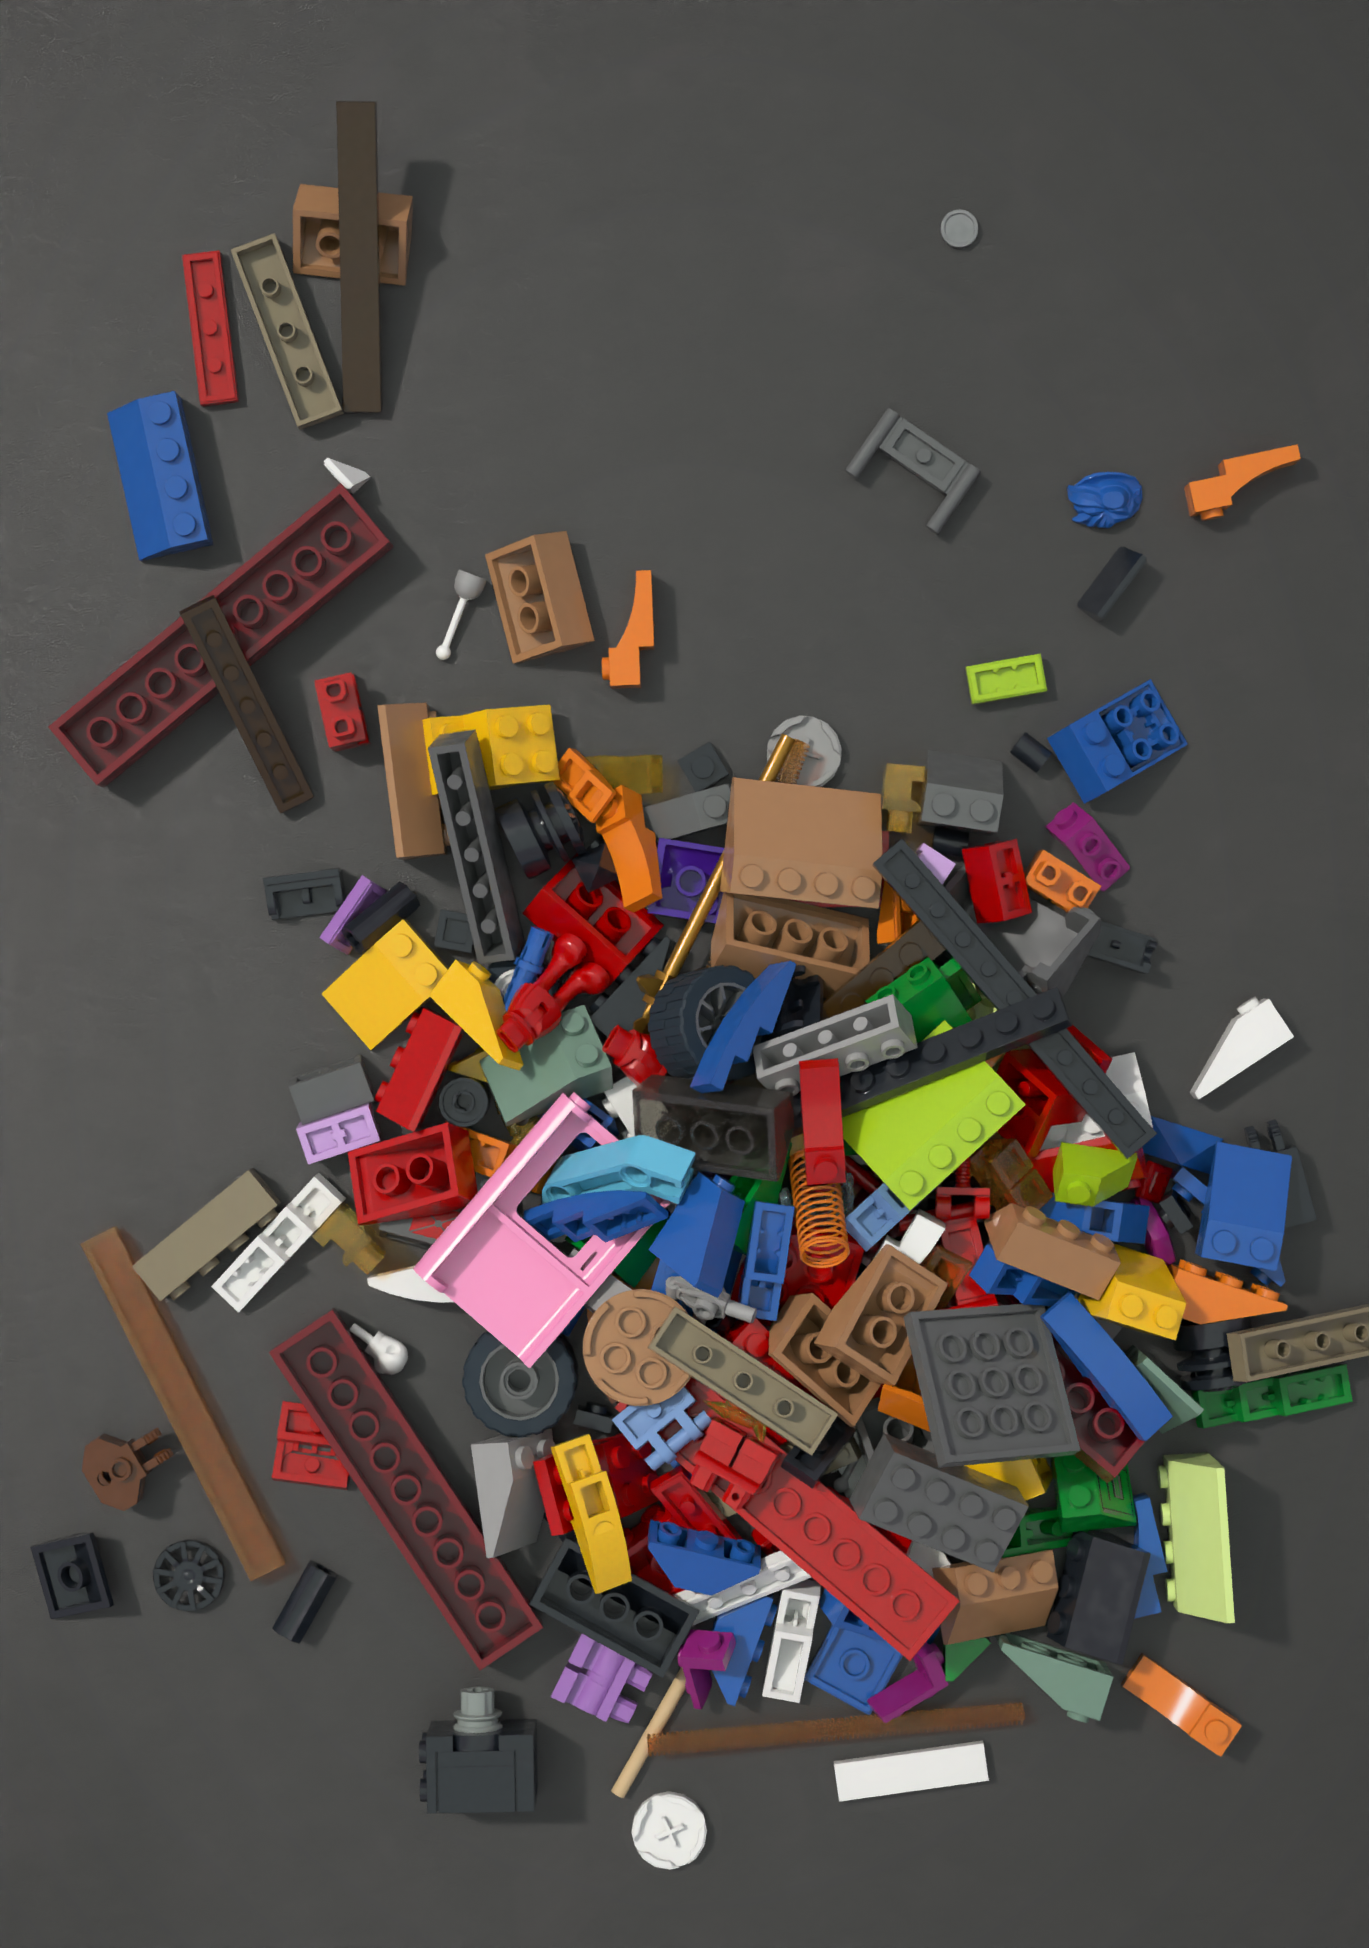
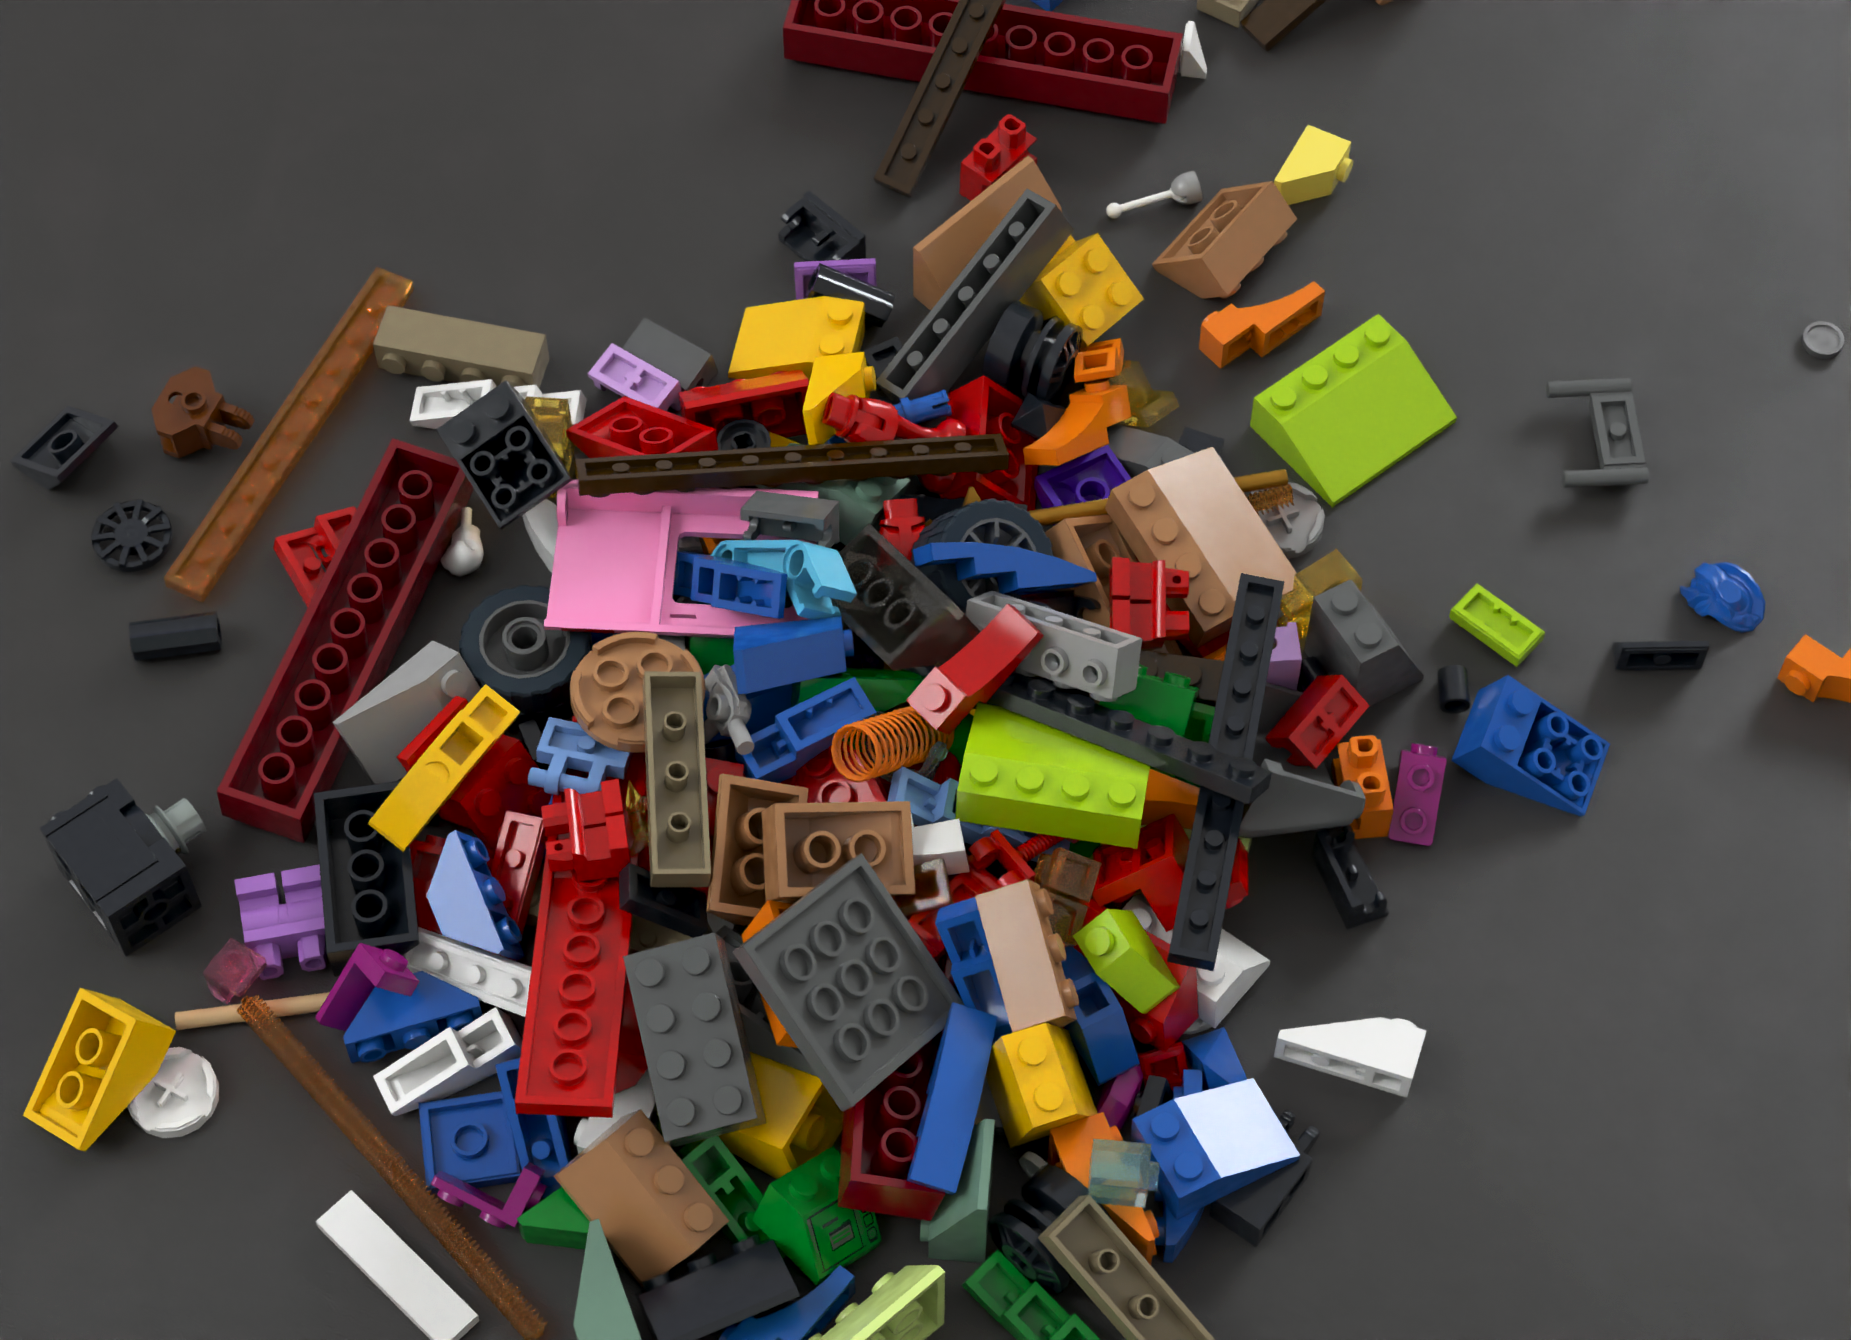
camera: 55 degrees right, 30 degrees down
none -> yellow slope [23,988,176,1151]
none -> clear pink bracket [203,938,267,1004]
none -> black slope [436,380,572,530]
none -> dark brown plate [575,433,1009,498]
none -> dark grey hinge [740,491,840,548]
none -> clear light blue brick [1087,1139,1159,1208]
none -> red hips [1109,557,1190,649]
none -> lime slope [1250,314,1457,508]
none -> light yellow slope [1274,125,1353,205]

